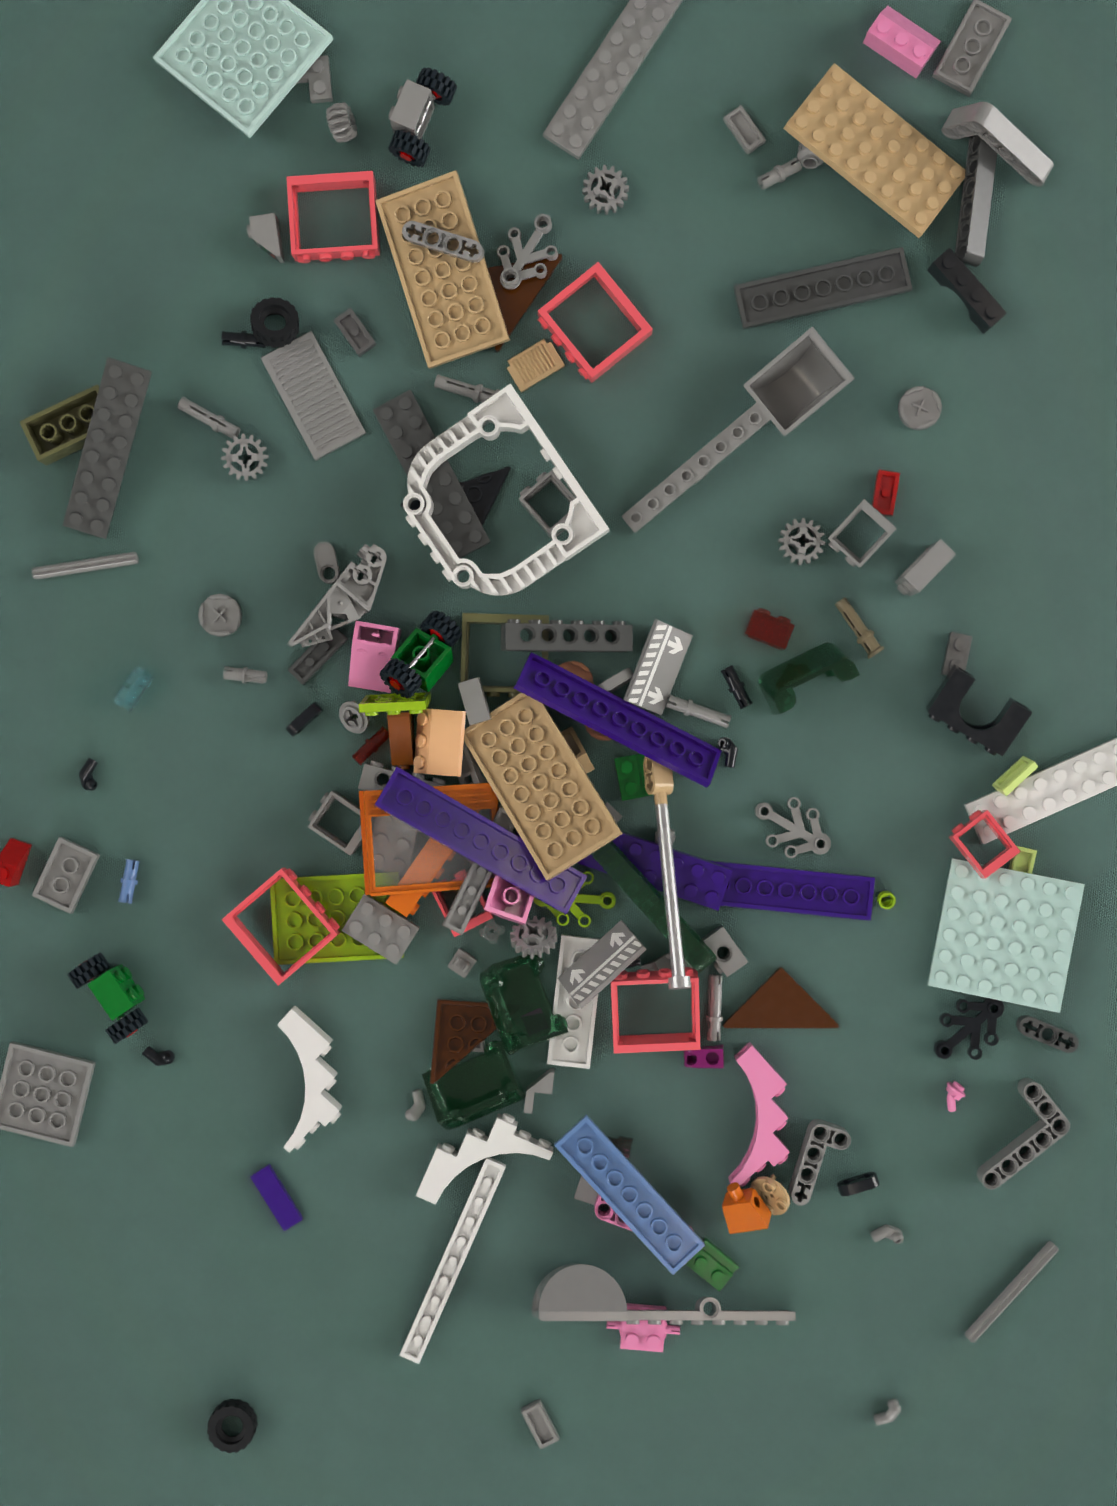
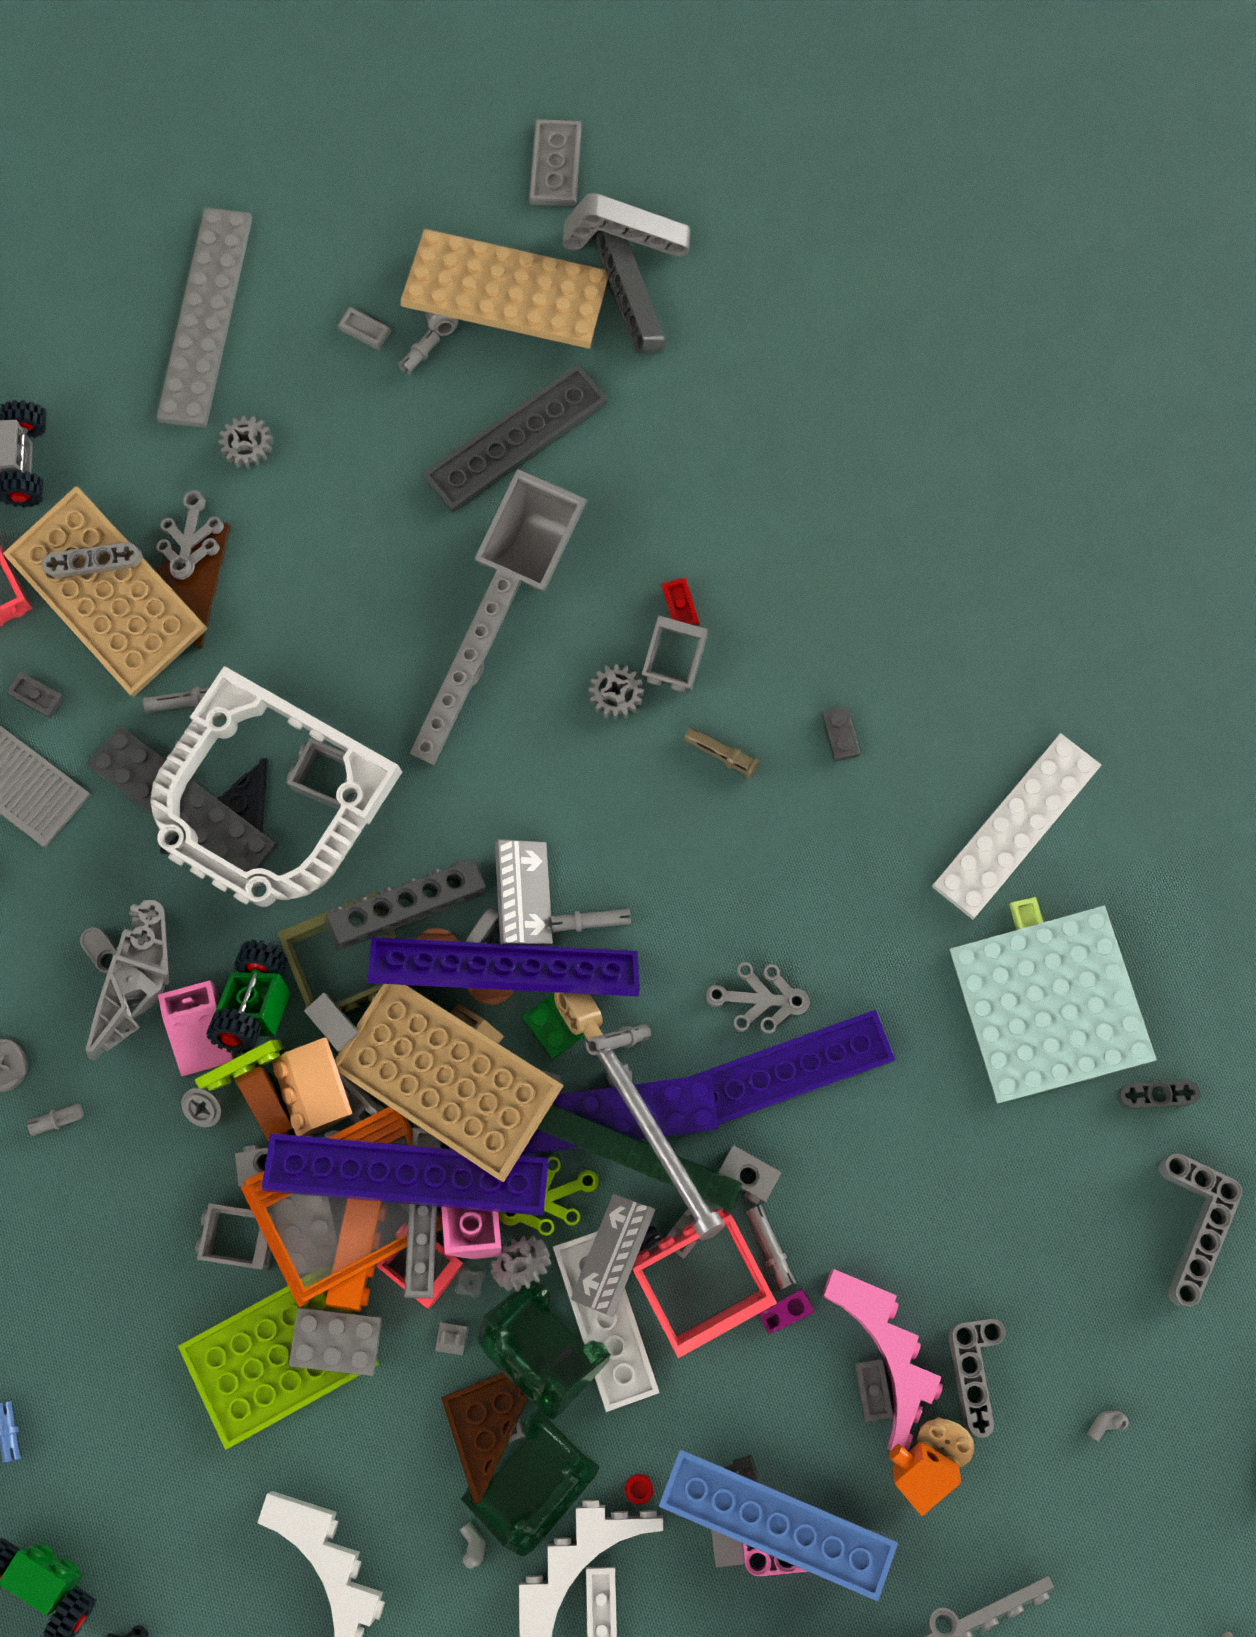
camera: 20 degrees left, 15 degrees down
coral window [221,867,341,986] -> none
black beam [285,702,323,737] -> none
dark grey tile [288,624,348,685] -> none
clear red pin [351,726,389,765] -> none
tan window [507,339,565,393] -> none
light grey slope [524,1068,555,1114] -> none
coral window [537,262,653,383] -> none
green plate [686,1238,739,1292] -> none
black arm [718,737,738,768] -> none
black pin [721,665,753,710] -> none
reddish brown tile [722,966,840,1028] -> none
clear red brick [743,608,795,651] -> none
clear green windscreen [758,642,860,715] -> none
black beam [837,1172,879,1196] -> none
bright pink slope [863,6,941,78] -> none
lime hinge [877,891,896,909] -> none
light grey window [895,539,956,596] -> none
light grey tile [898,386,942,431] -> none
black arch [926,664,1032,756] -> none
black arch [927,248,1007,334] -> none
black plant [933,998,1004,1060] -> none
bright pink plate [946,1081,966,1112] -> none
coral window [949,810,1021,879] -> none
yellowish green tile [992,756,1038,796] -> none
none -> light grey pin [586,1024,651,1055]
none -> red tile [625,1474,653,1505]
none -> flat silver plate [854,1359,893,1422]

